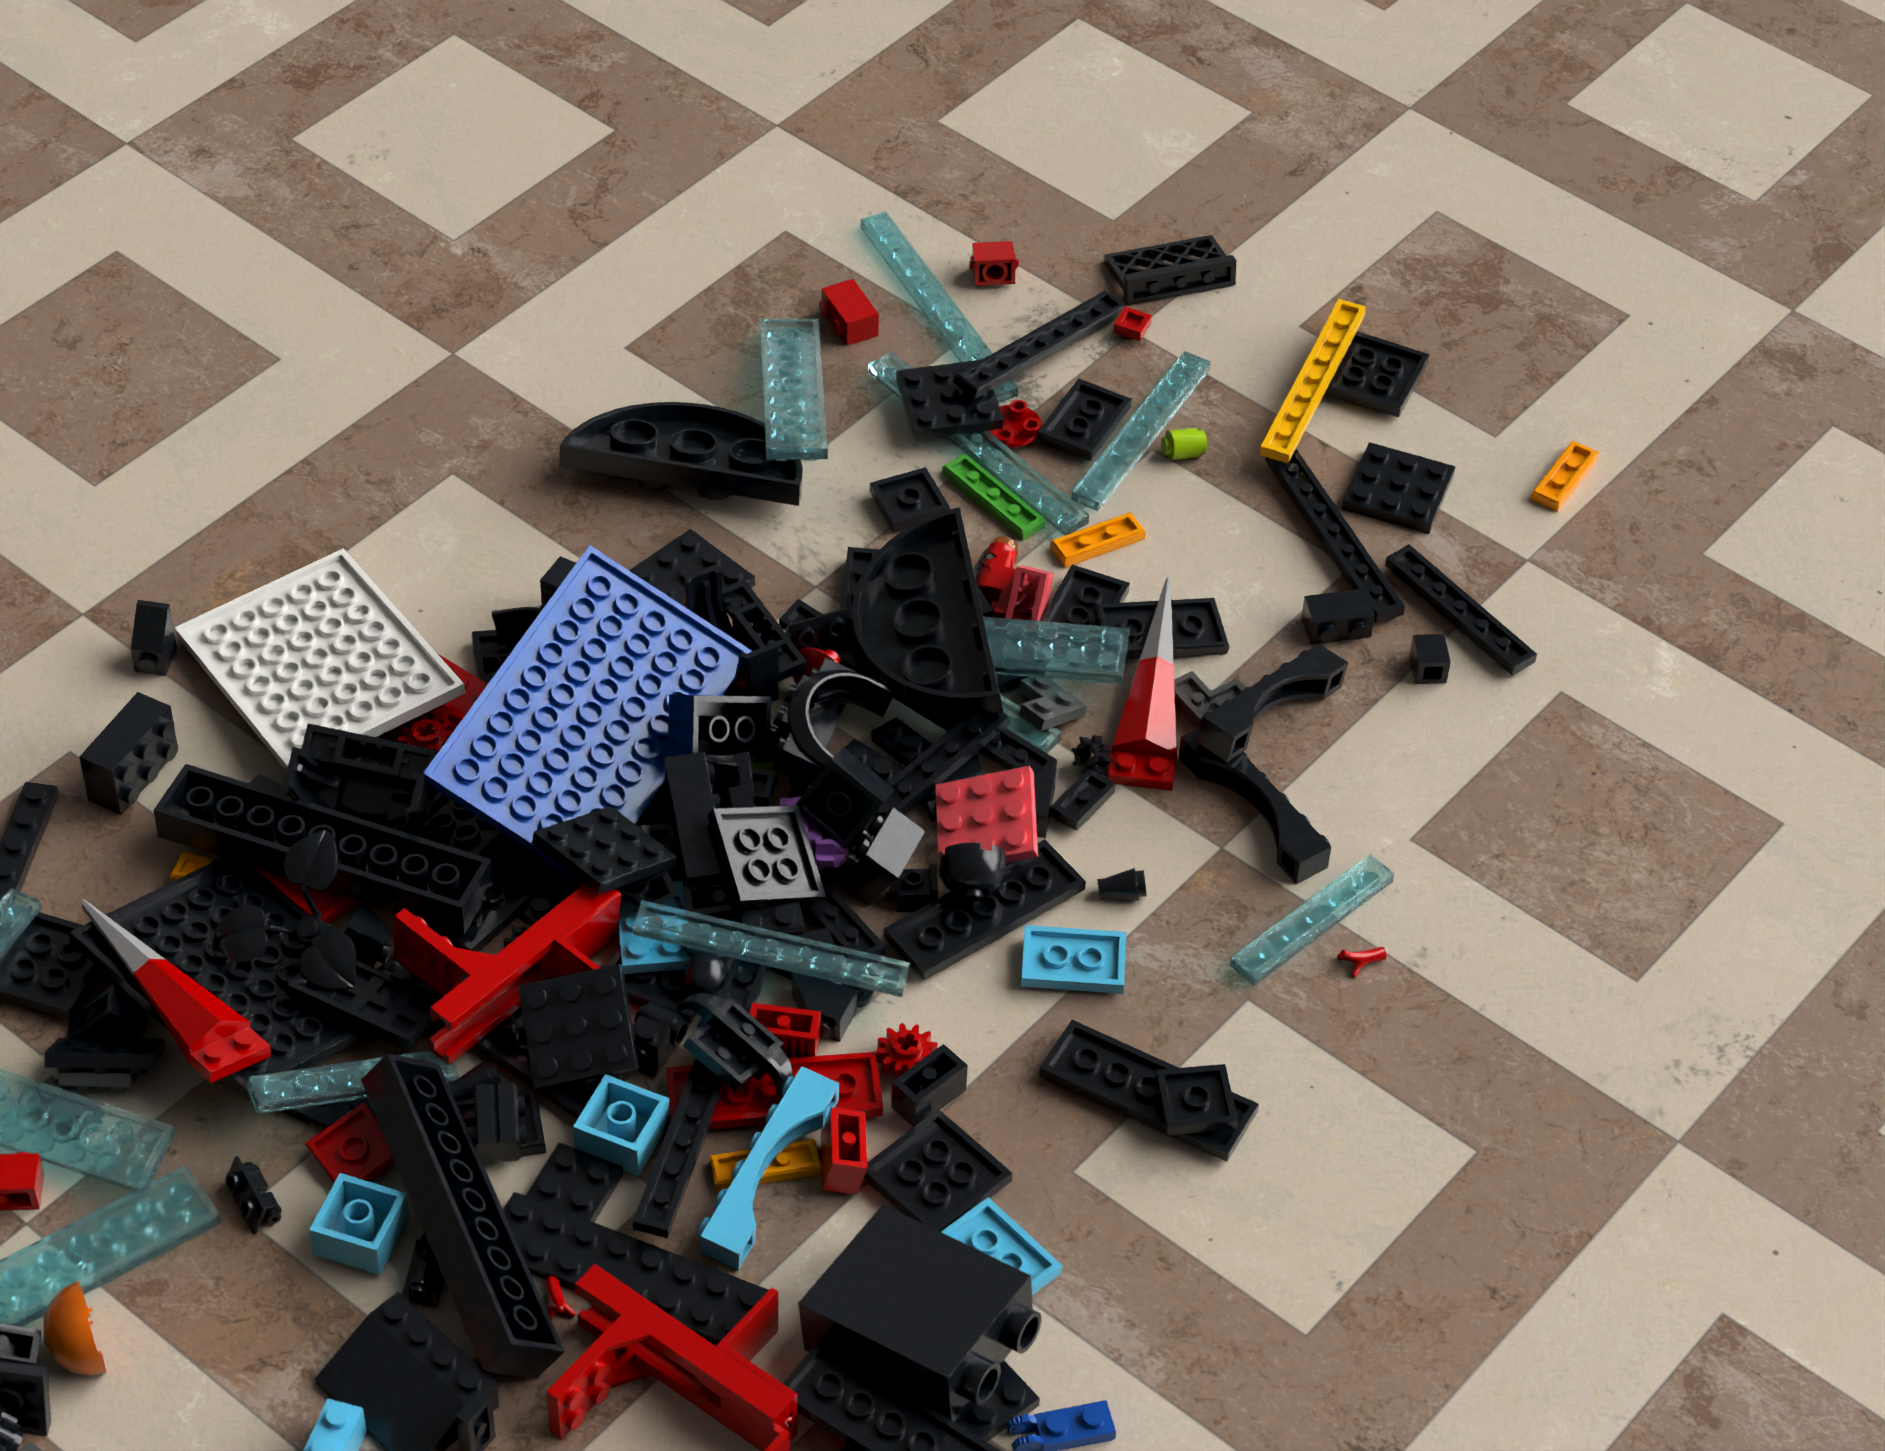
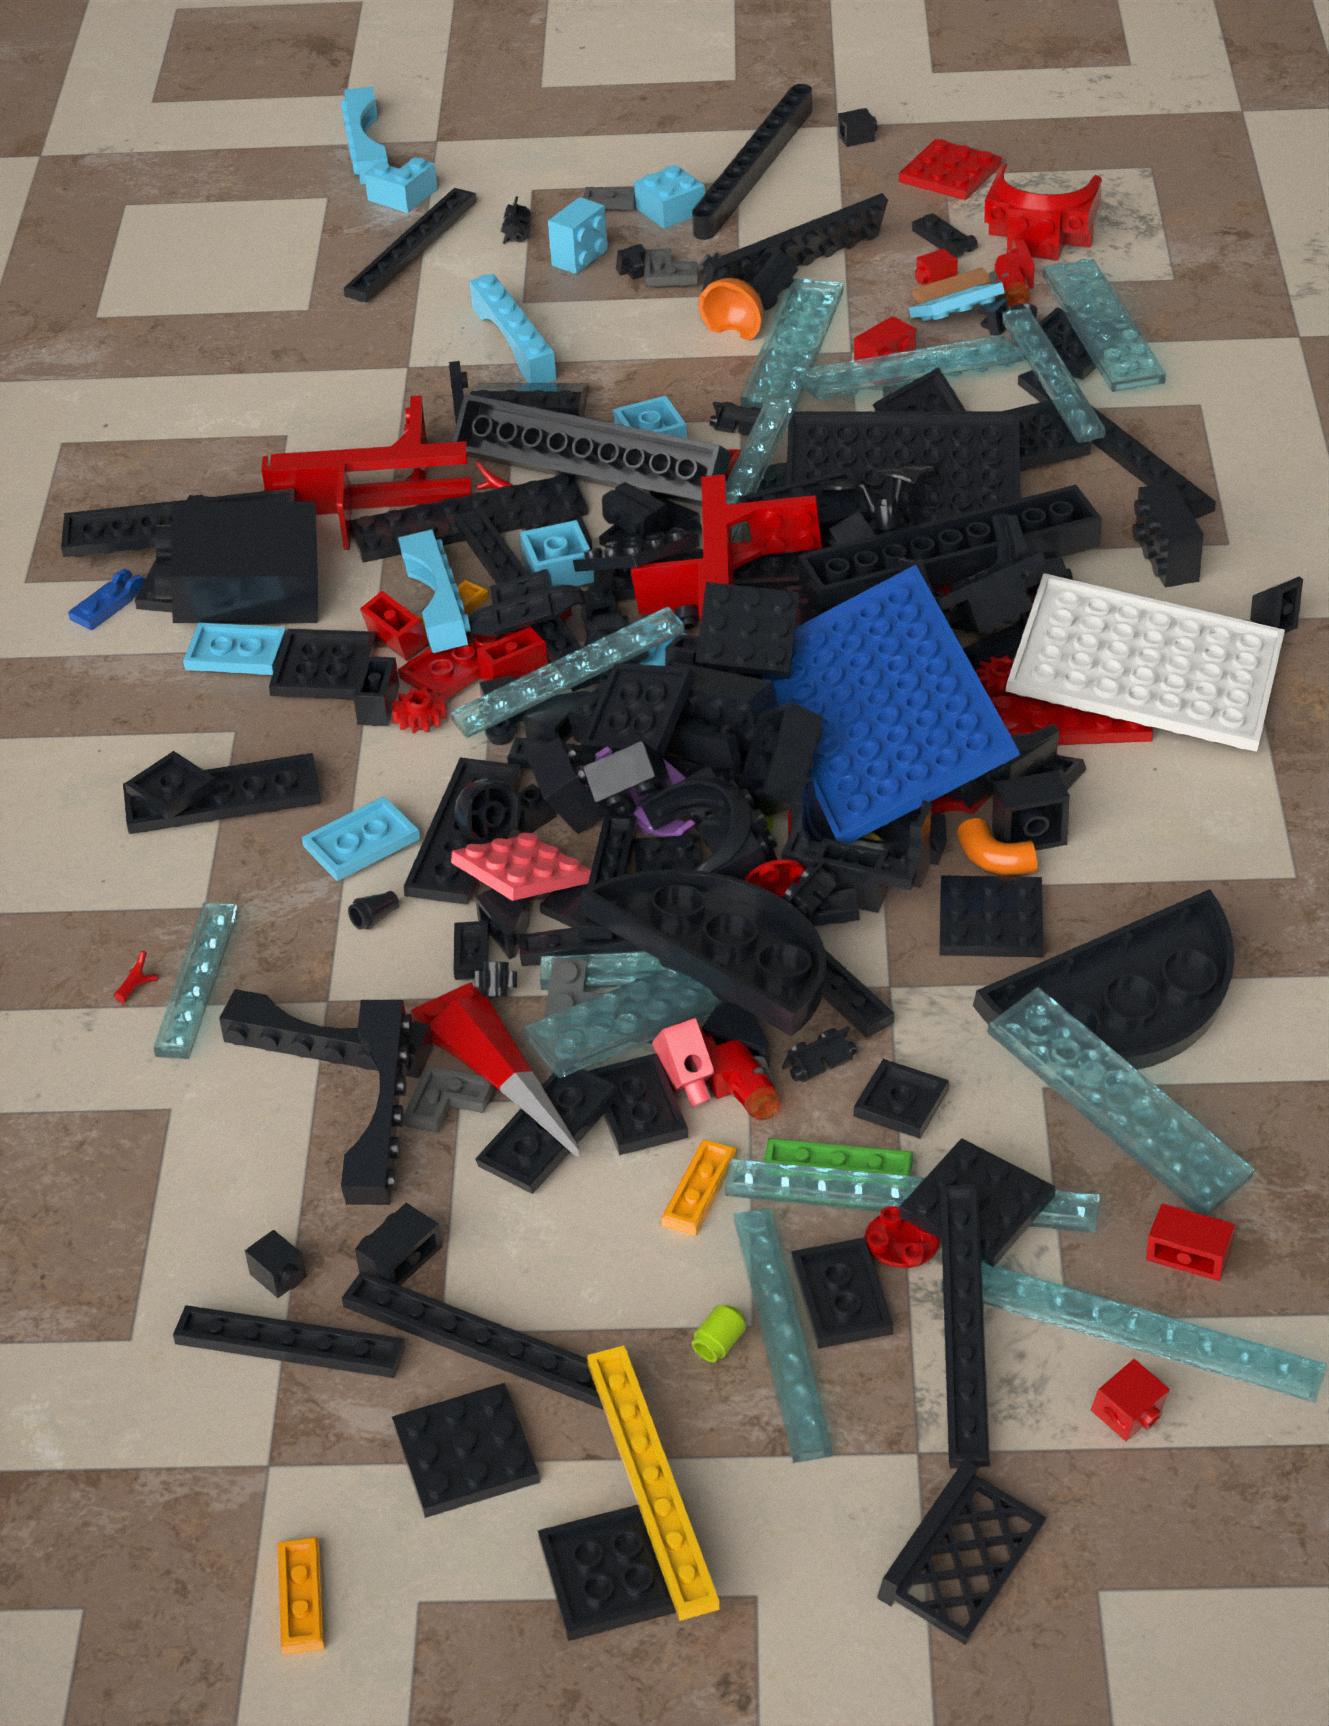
camera: 145 degrees right, 5 degrees down
red plate [82,899,271,1083] -> none
red plate [1113,306,1152,341] -> none

